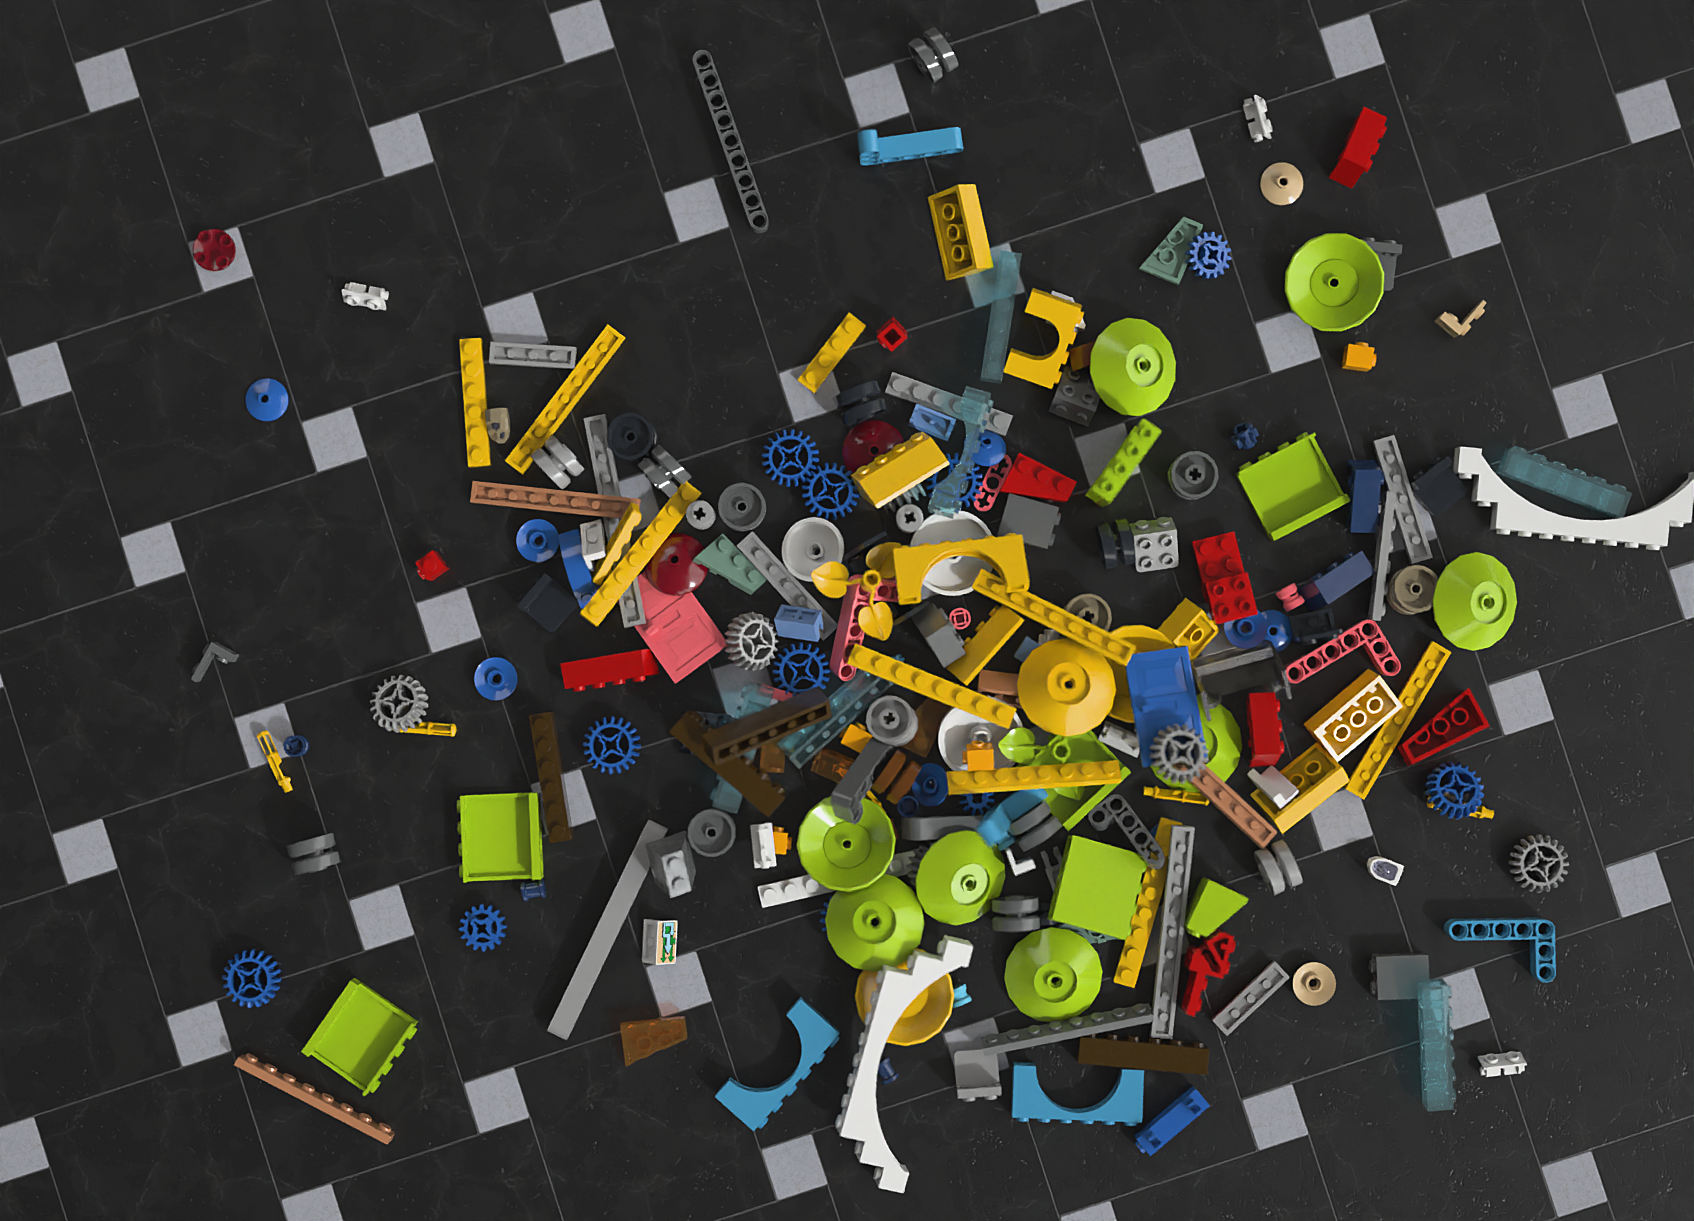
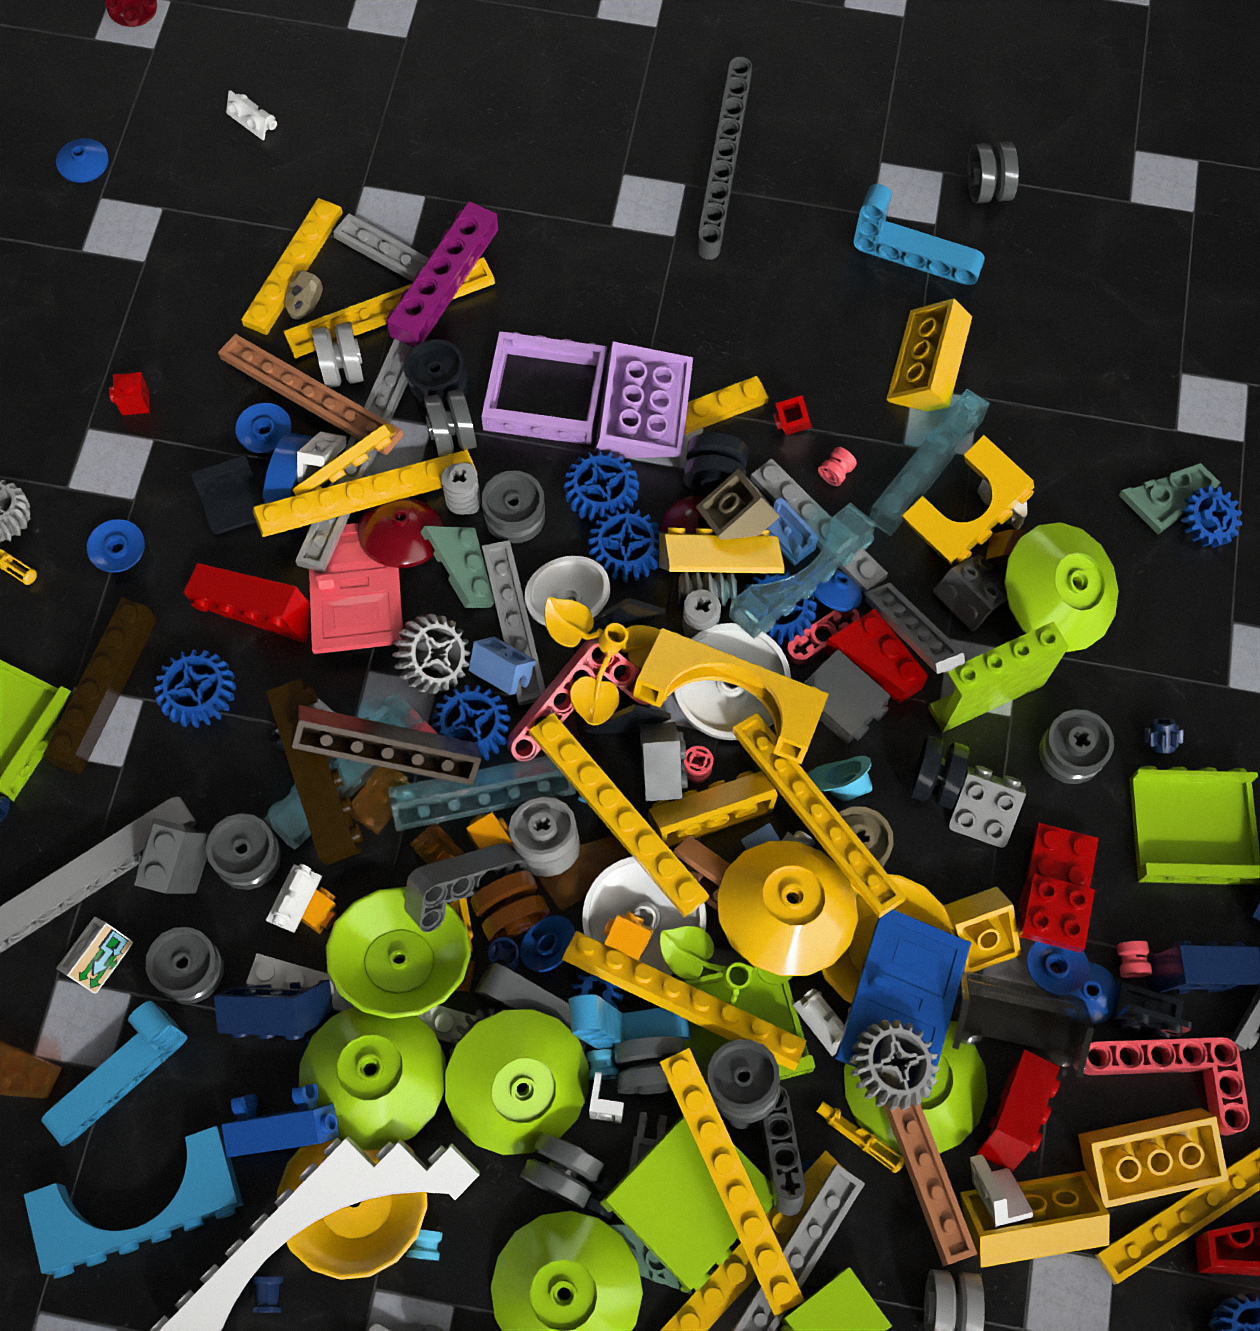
camera: 20 degrees right, 20 degrees down
none -> dark azure beam [41,1001,187,1146]
none -> dark grey wheel [145,927,224,1004]
none -> dark blue wedge [214,980,334,1040]
none -> blue brick [222,1083,339,1157]
none -> magenta brick [386,201,498,348]
none -> lavender window [481,331,607,446]
none -> lavender slope [594,342,693,459]
none -> yellow plate [660,1048,805,1316]
none -> dark tan slope [696,468,780,540]
none -> dark grey wheel [708,1040,780,1123]
none -> medium azure piece [807,756,872,801]
none -> coral wheel [818,447,857,486]
none -> light grey plate [864,583,965,674]

